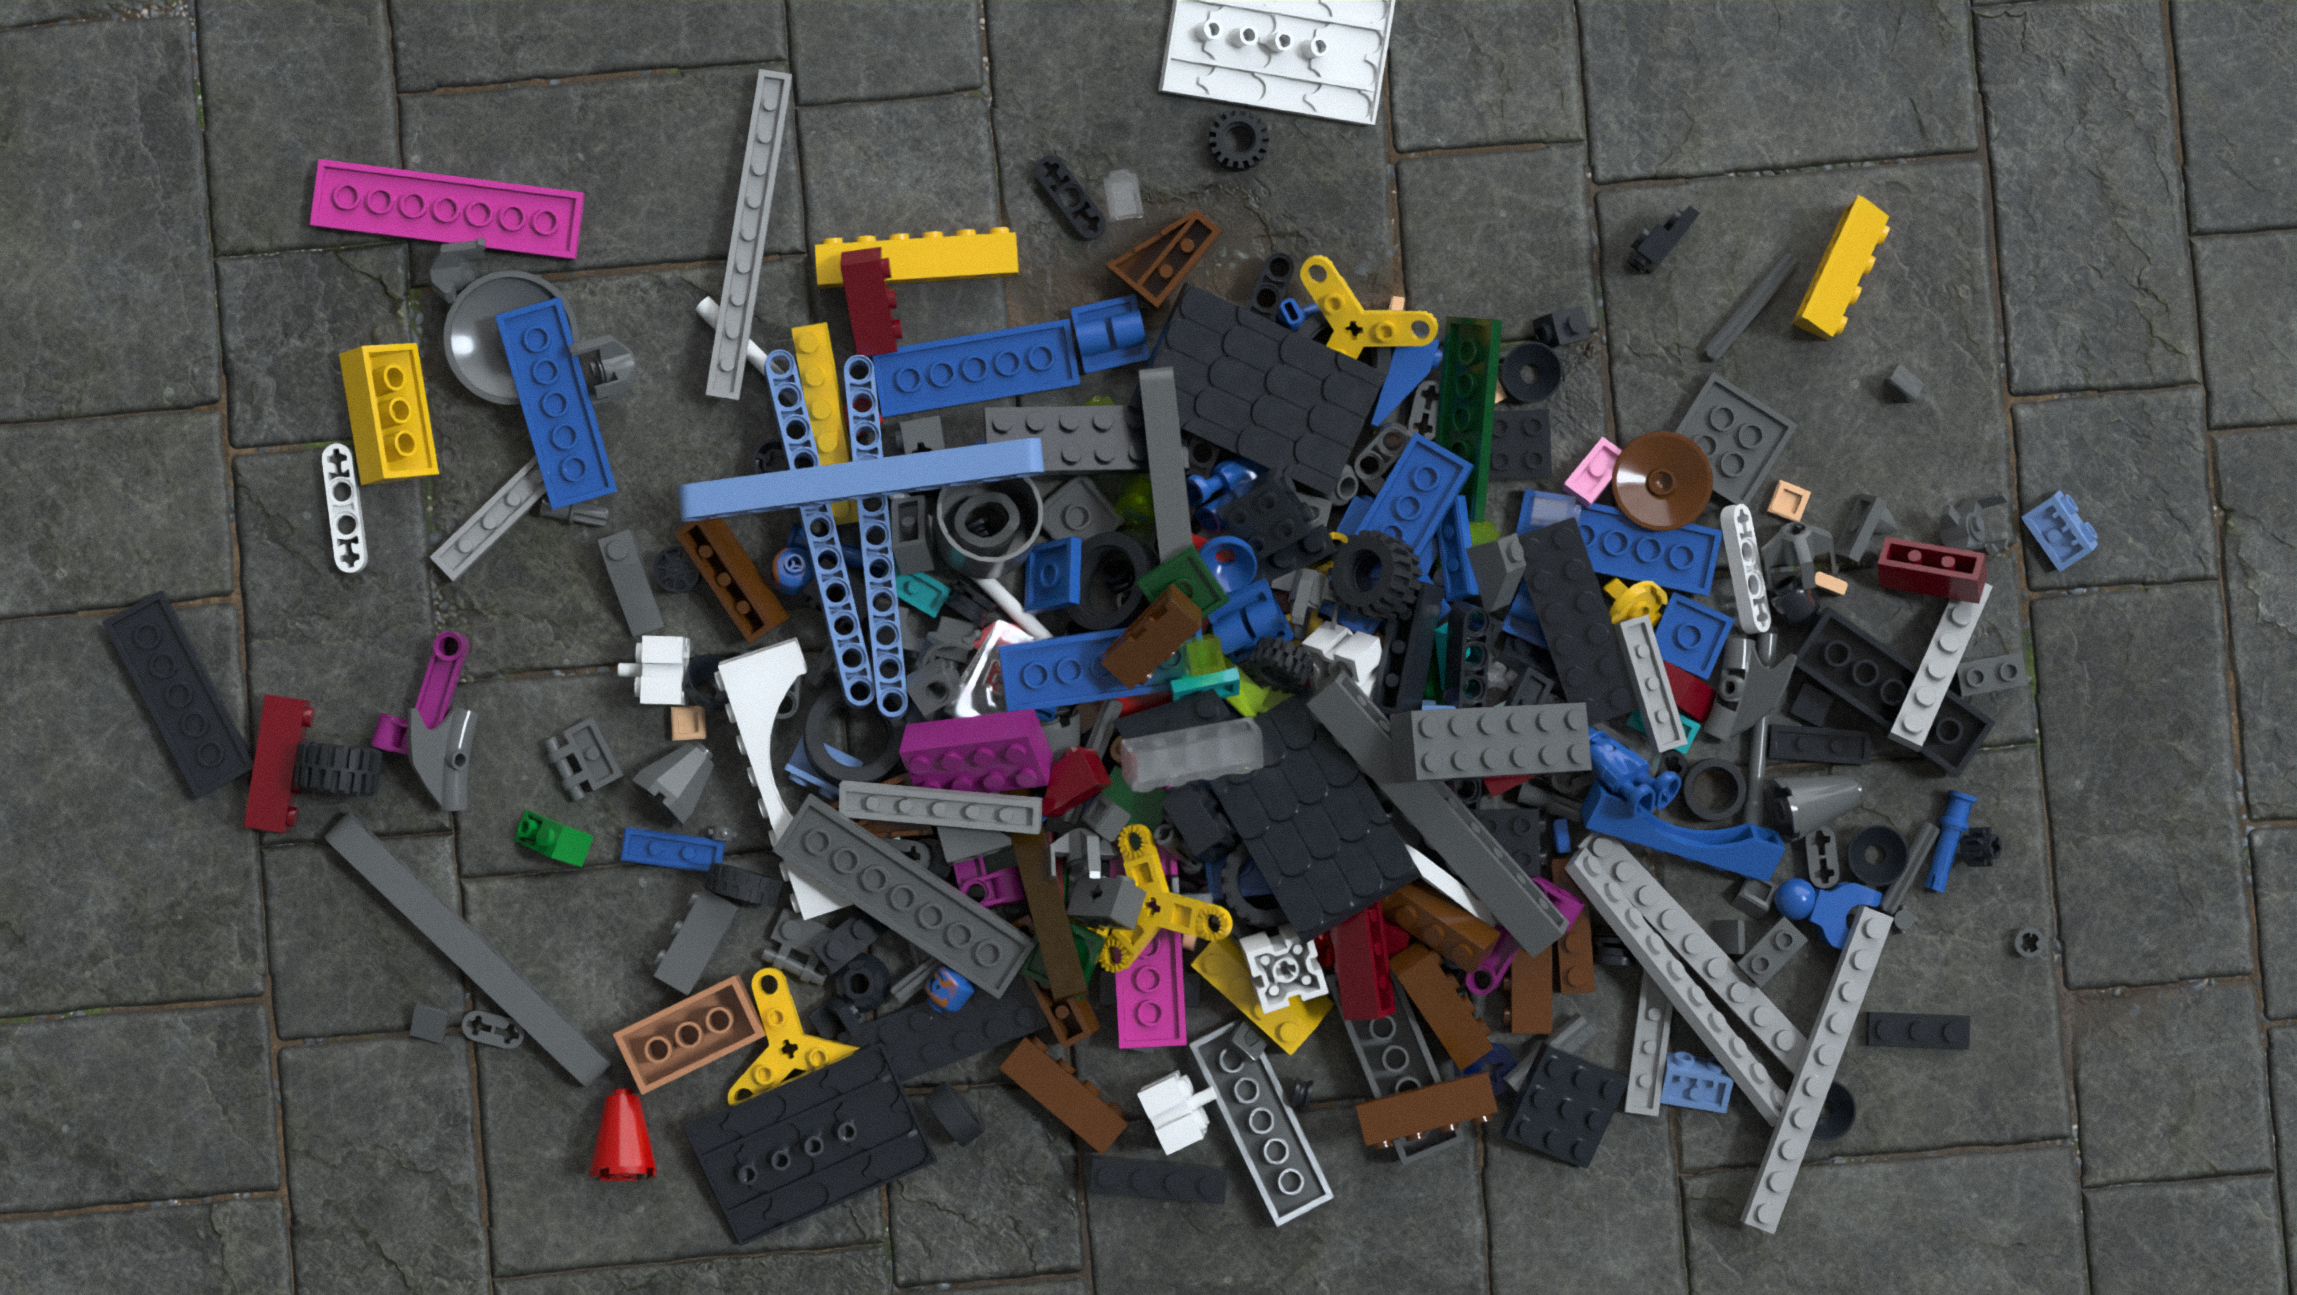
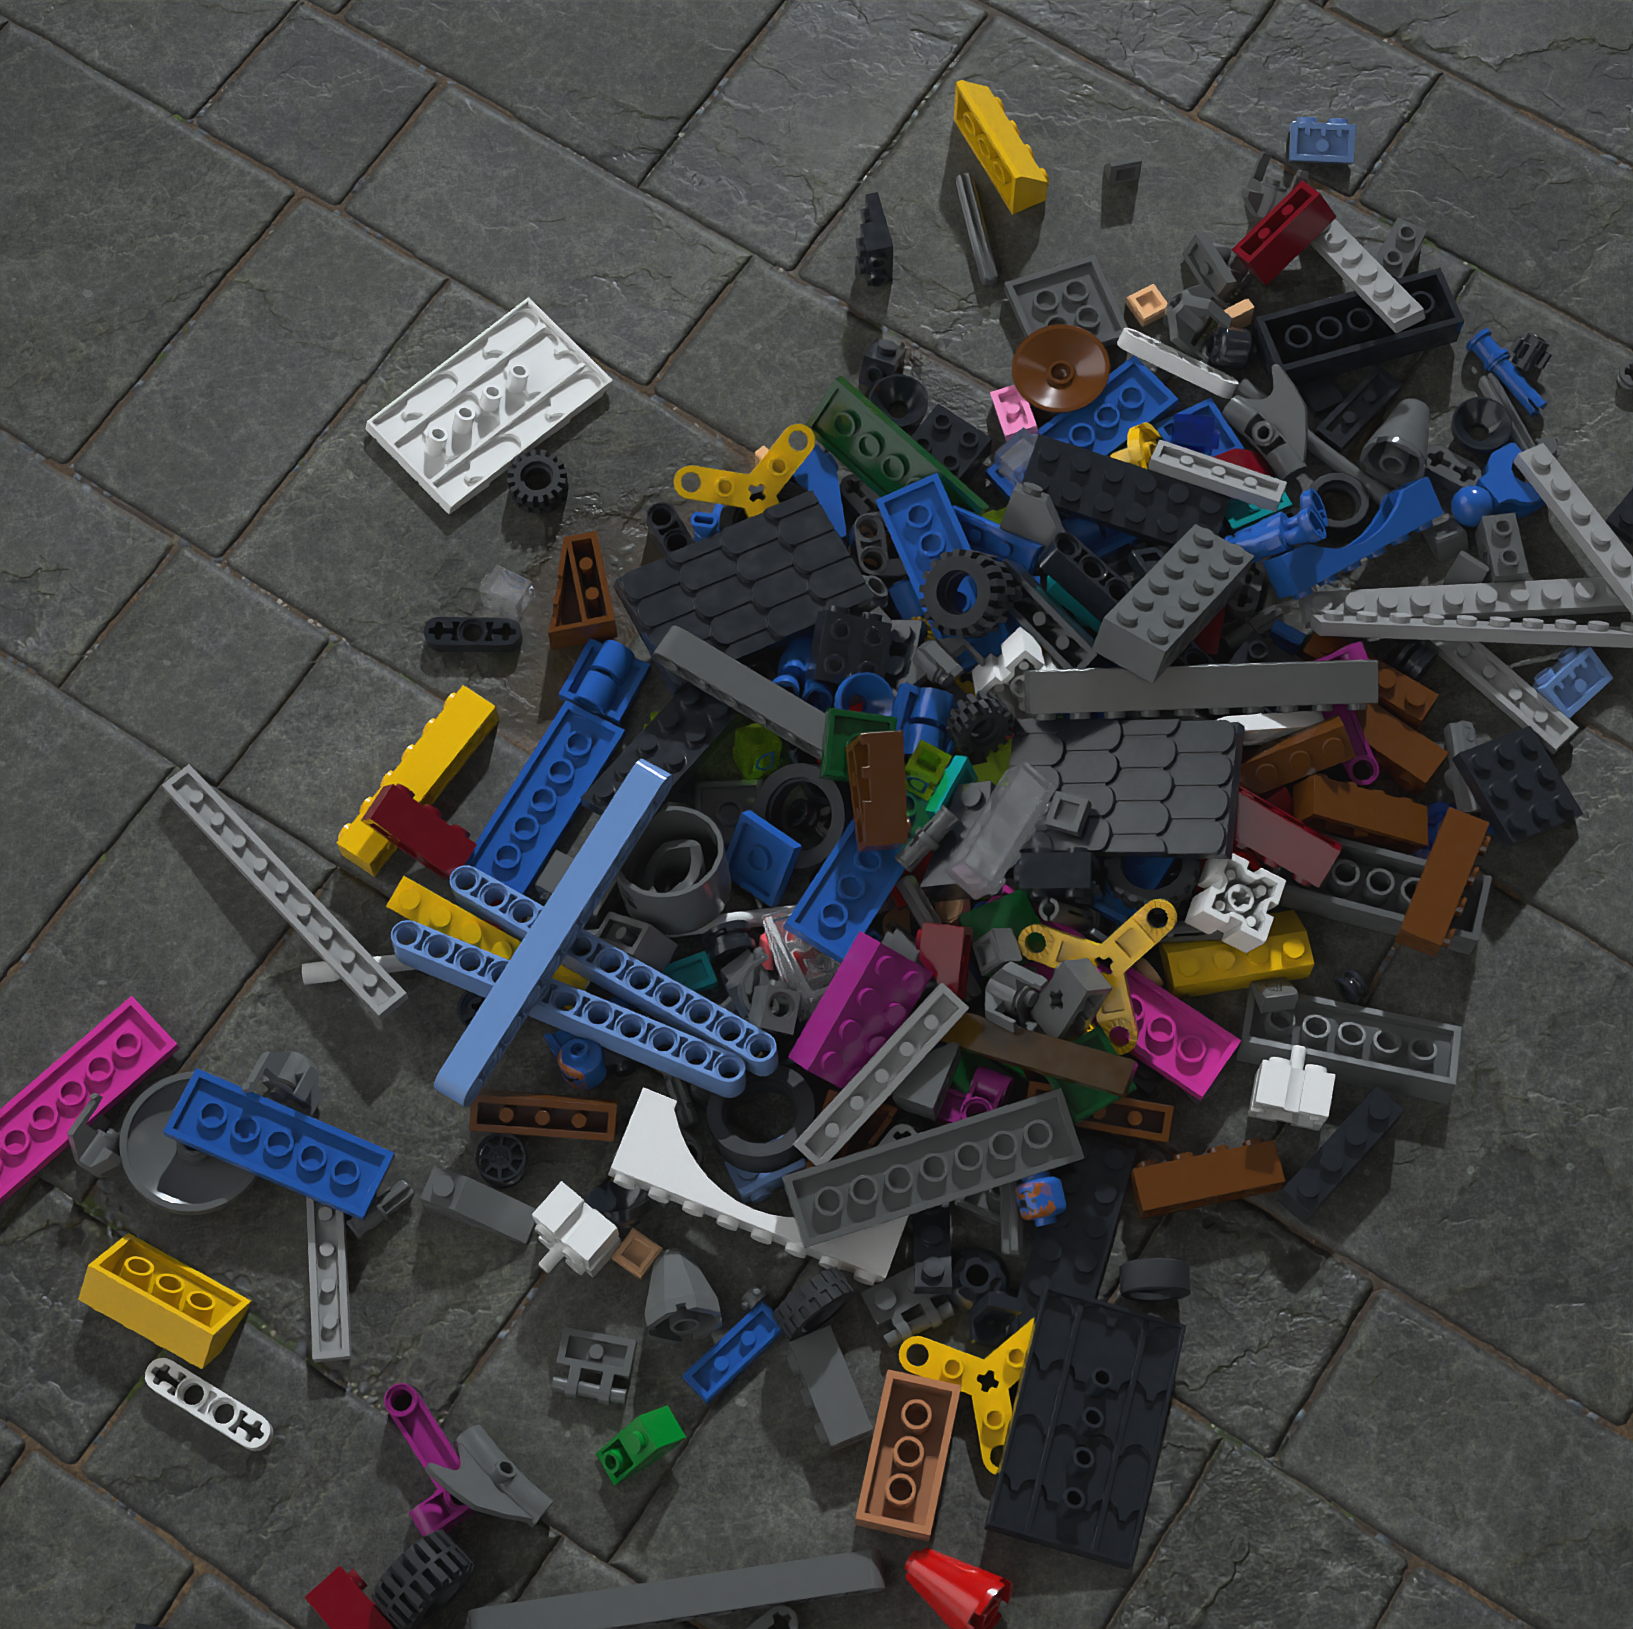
camera: 50 degrees left, 20 degrees down
none -> dark grey pin [894,805,960,873]
none -> dark grey plate [1044,791,1092,837]
none -> clear blue brick [1171,414,1220,456]

